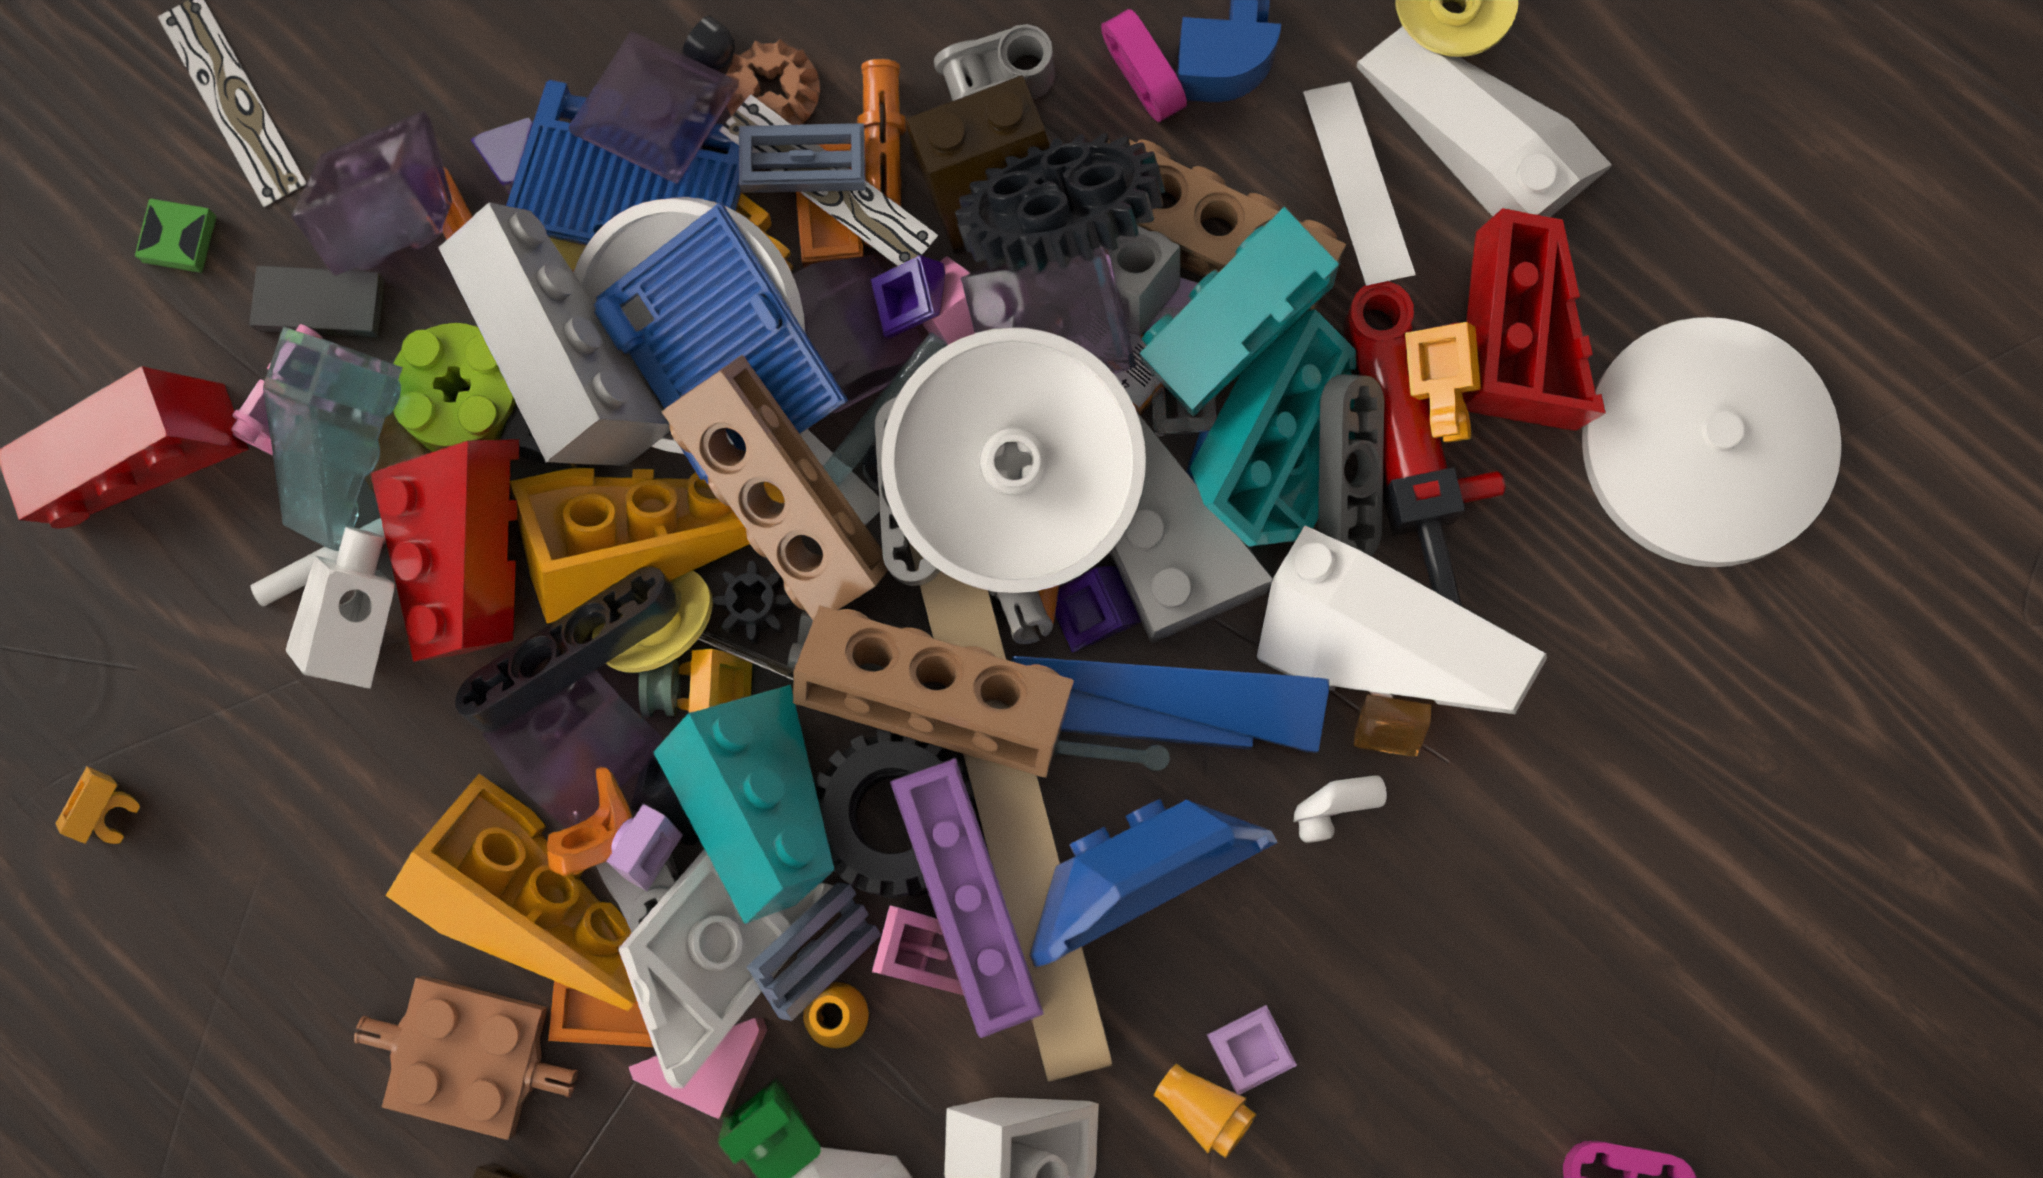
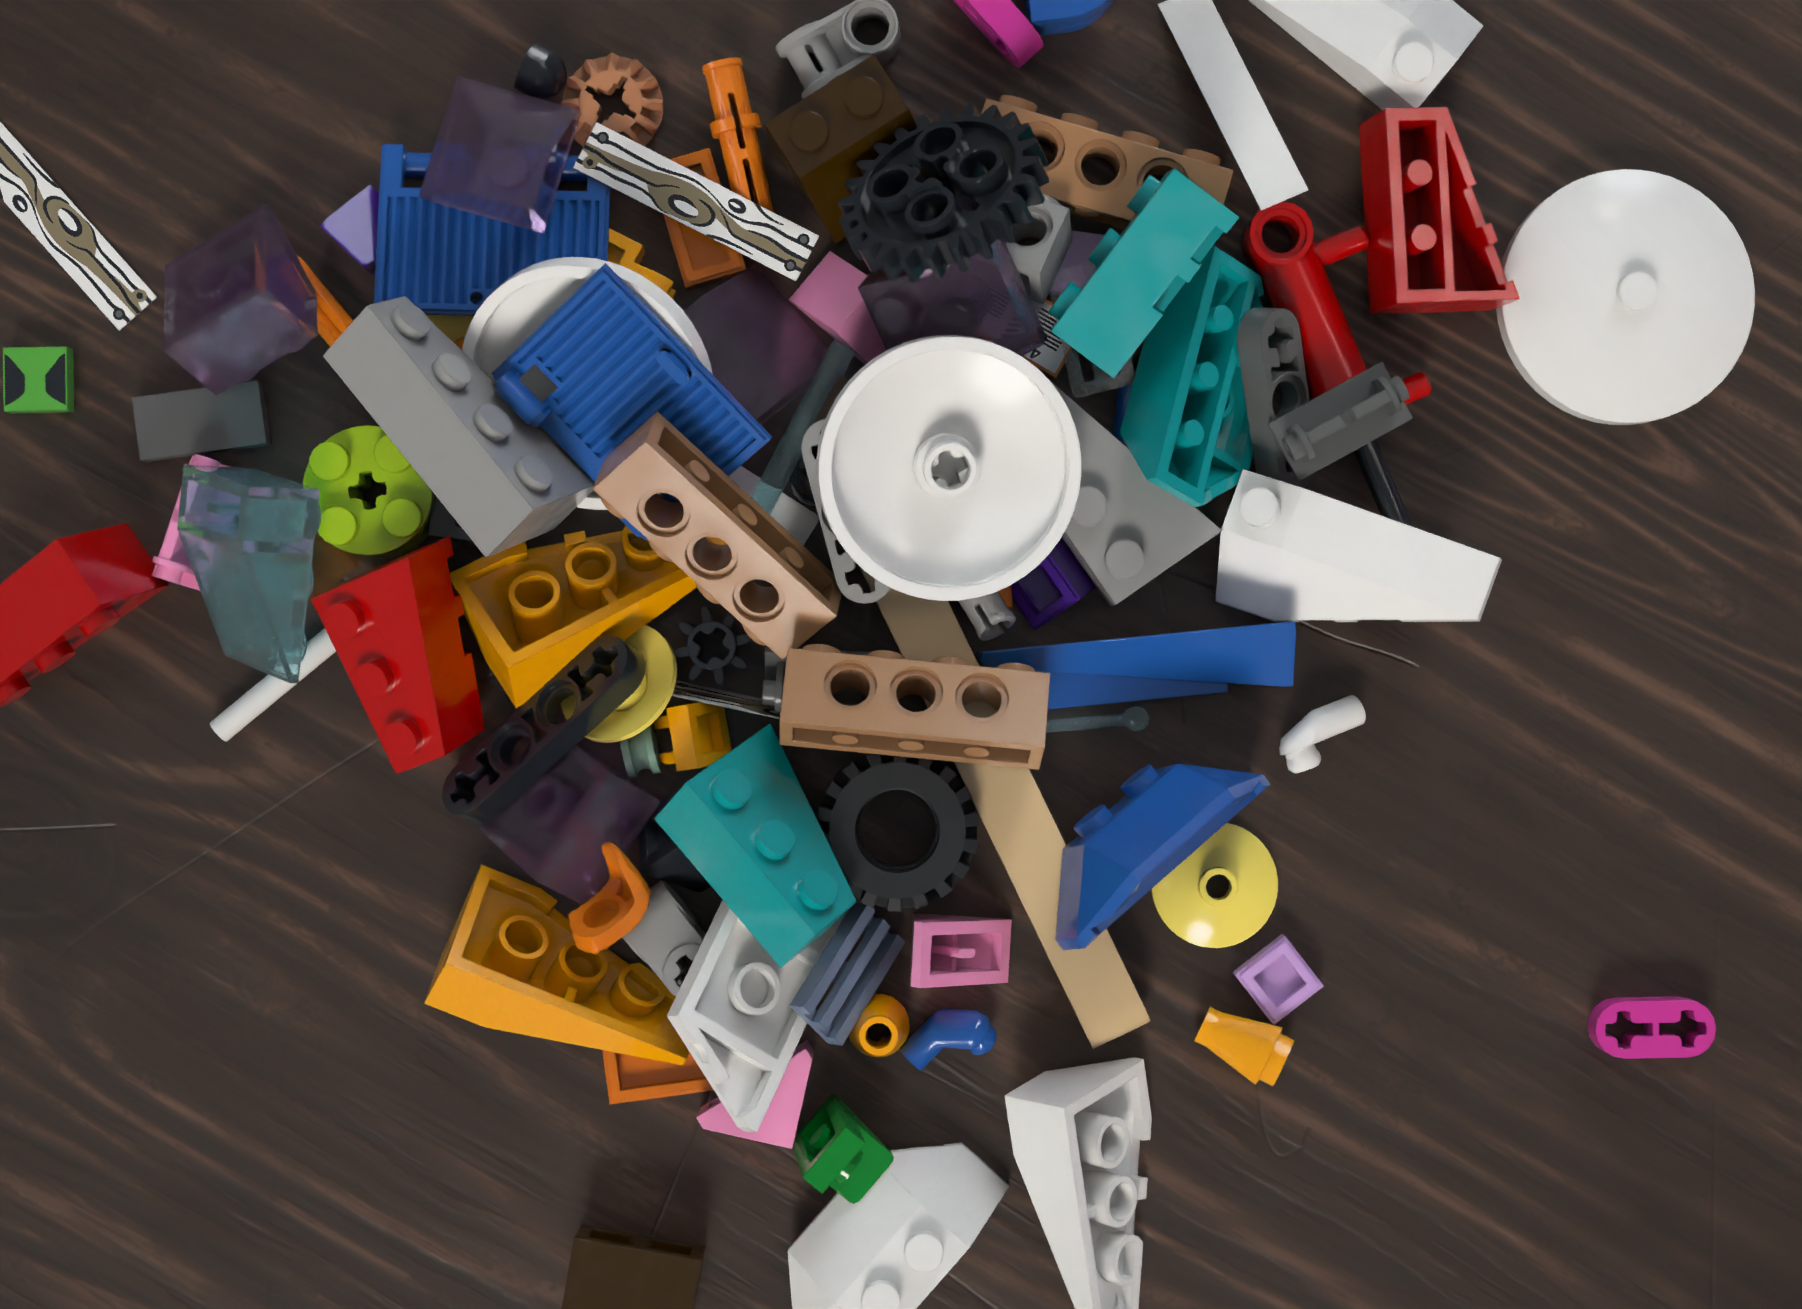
camera: 15 degrees left, 10 degrees up
light orange tile [55,766,140,844] -> none
white torso [286,527,394,688] -> none
nougat plate [354,976,578,1140] -> none
lavender plate [606,804,683,891] -> none
sand blue tile [739,123,866,193] -> none
dark purple slope [871,255,946,339] -> none
medium lavender tile [890,759,1044,1038] -> none
clear orange tile [1354,694,1431,757] -> none
light orange plate [1405,322,1481,443] -> none
none -> blue arm [899,1008,997,1071]
none -> light yellow dish [1151,823,1278,948]
none -> dark grey hinge [1268,362,1413,481]

